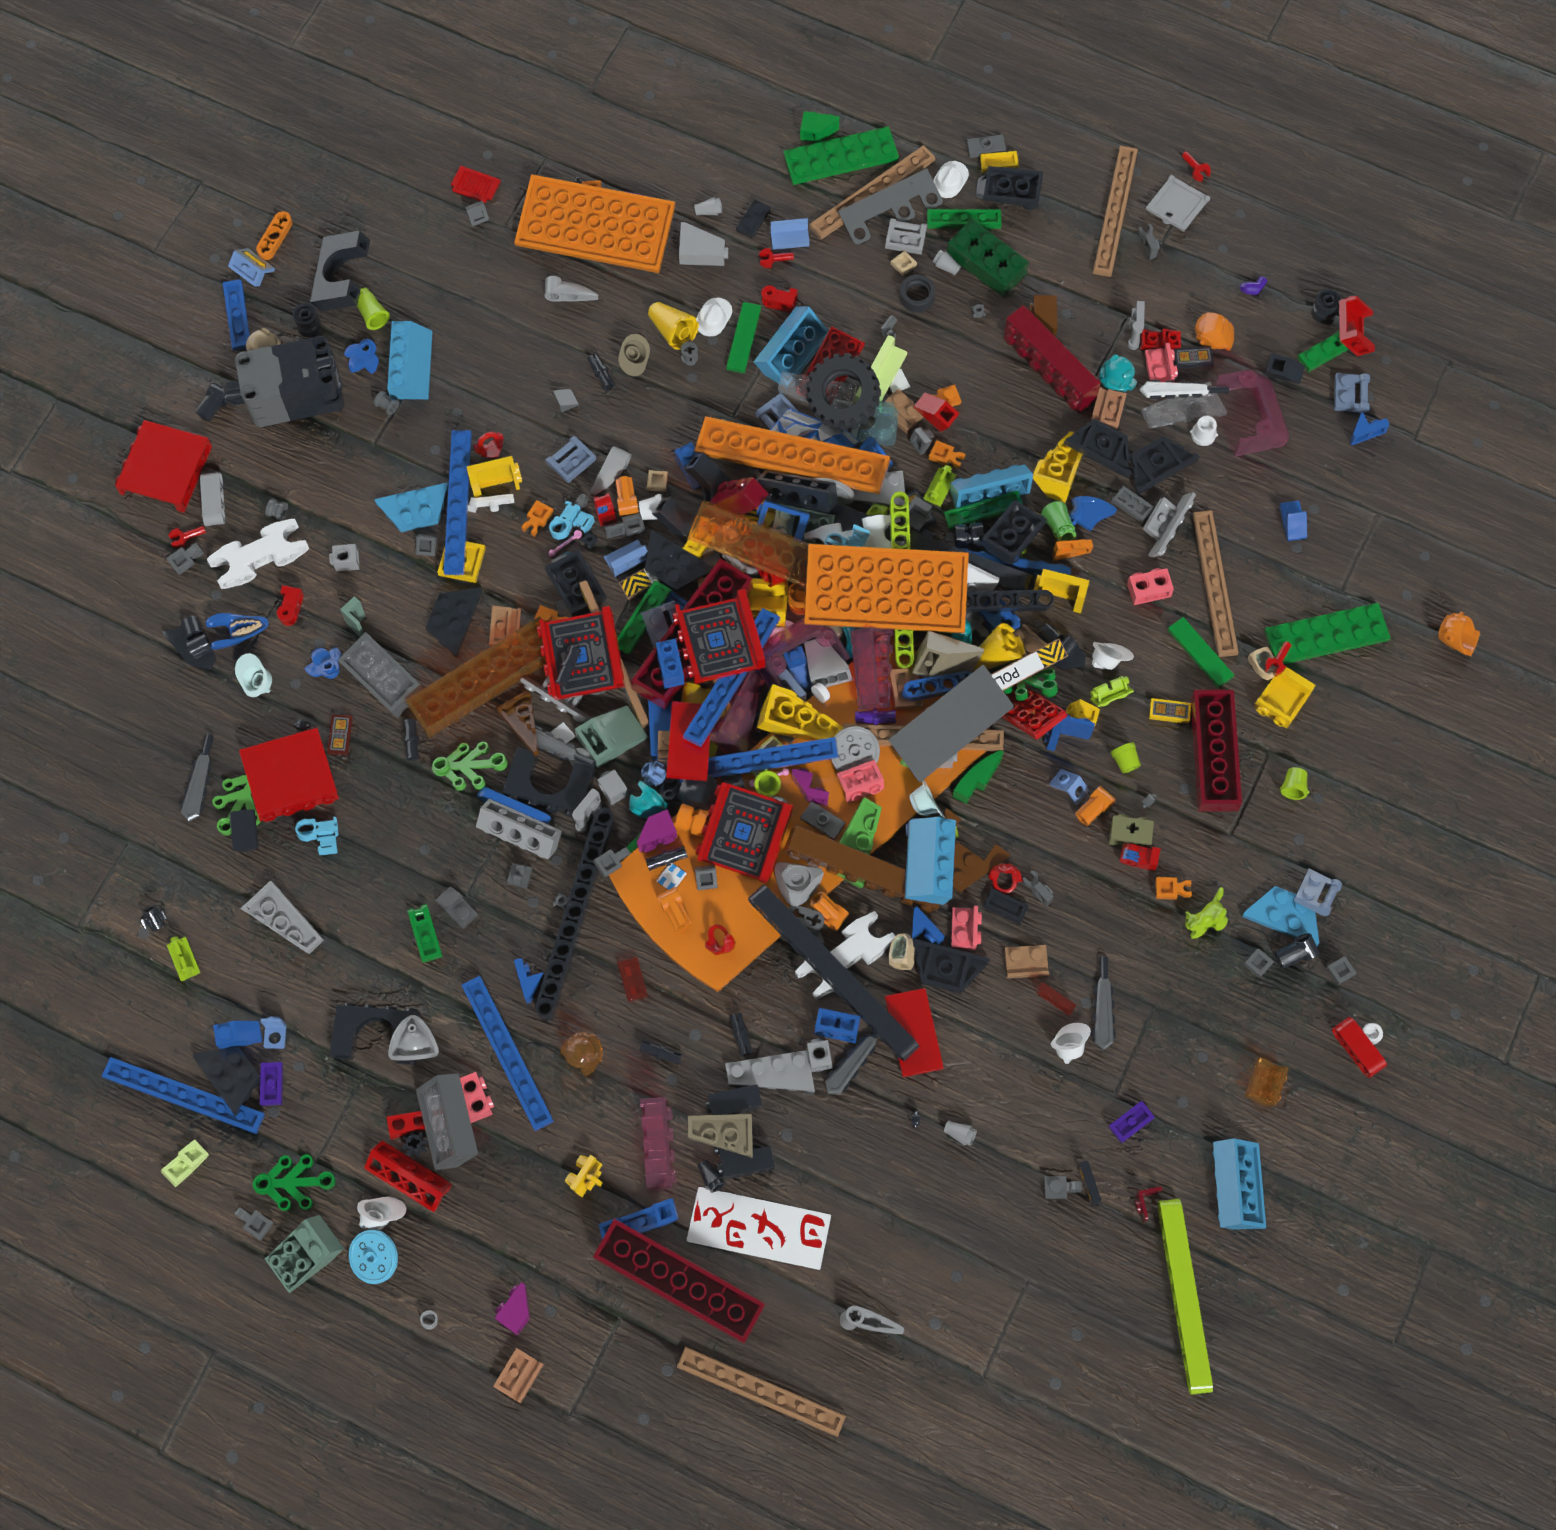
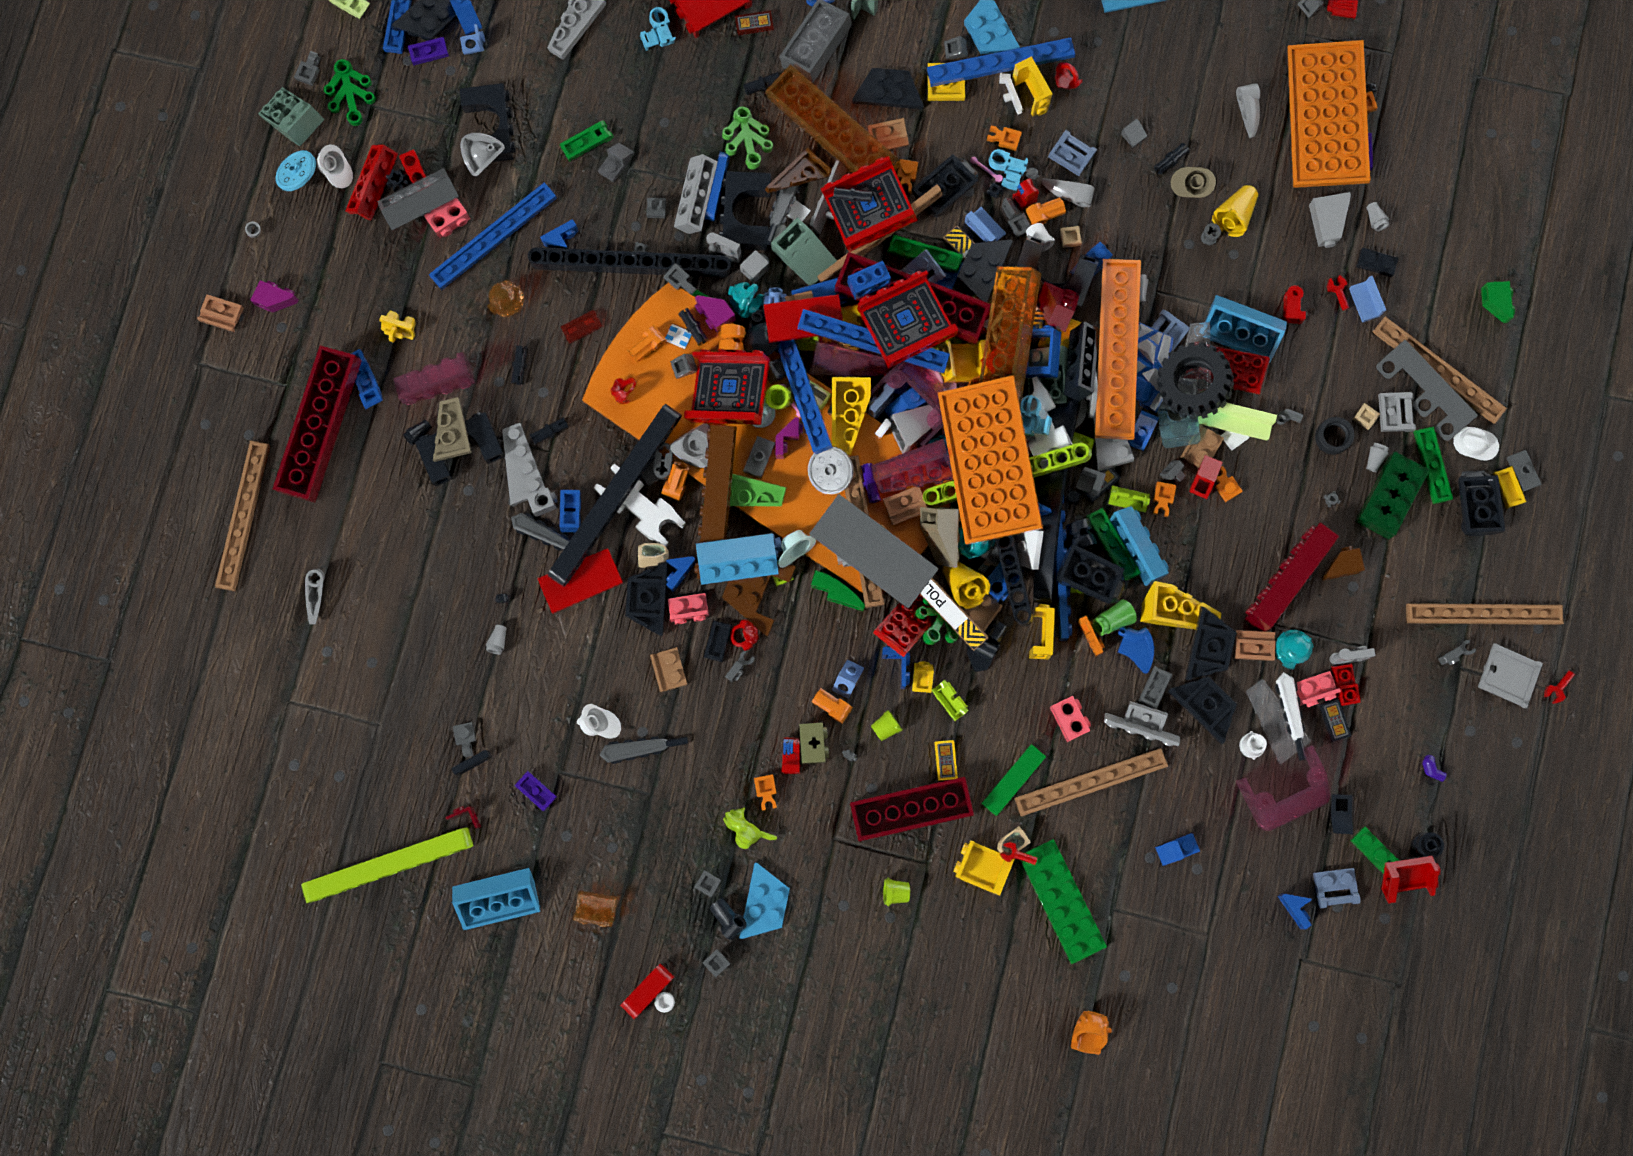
camera: 80 degrees right, 10 degrees up
white sticker [687,1187,831,1270] -> none
white piece [696,298,732,337] -> none
green tile [727,302,761,373] -> none
green plate [783,126,899,185] -> none
coral bracket [837,760,884,802] -> none
blue beam [901,671,972,701] -> none
clear red tile [1036,982,1077,1016] -> none
white piece [1092,642,1134,670] -> none
orange helmet [1195,312,1235,351] -> none
sand blue plate [1293,869,1342,916] -> none

